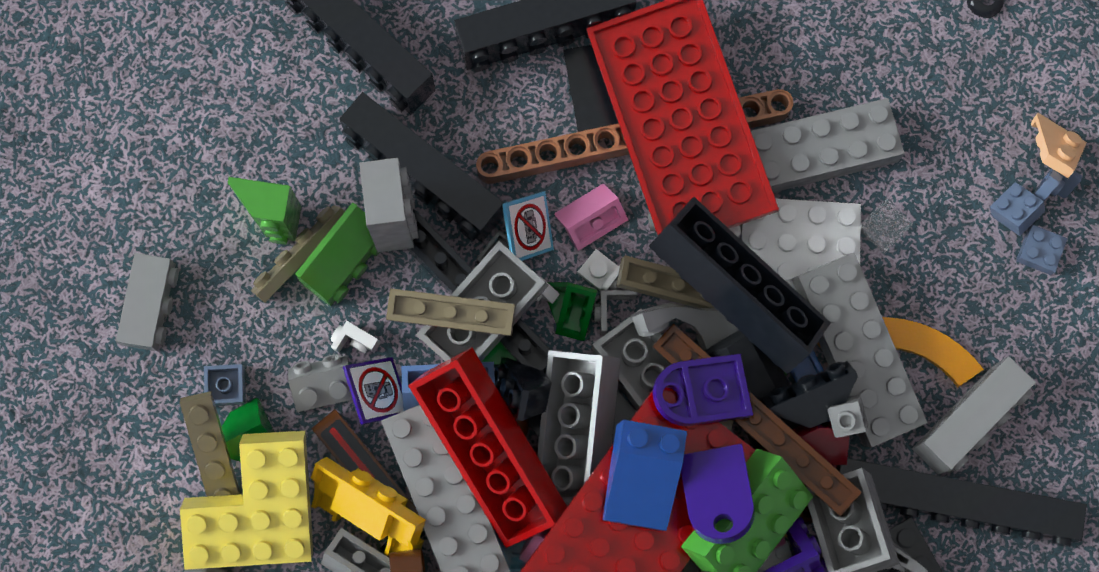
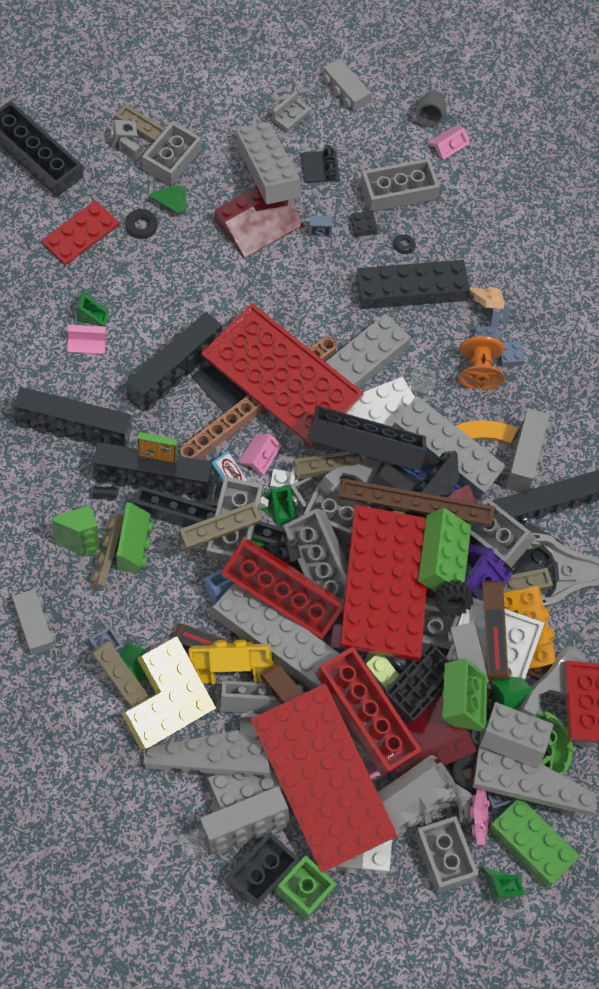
camera: 35 degrees left, 15 degrees down
light grey bracket [288,354,353,412] -> none
white bracket [331,321,380,354] -> none
piece [343,357,404,425] -> none
light grey brick [359,158,419,253] -> none
blue slope [602,420,687,531] -> none
dark purple tile [653,354,753,426] -> none
dark purple tile [681,444,755,544] -> none
light grey bracket [828,394,868,438] -> none
none -> black pin [93,485,118,501]
none -> tile [137,432,178,463]
none -> black brick [355,260,470,309]
none -> orange piece [459,336,505,389]

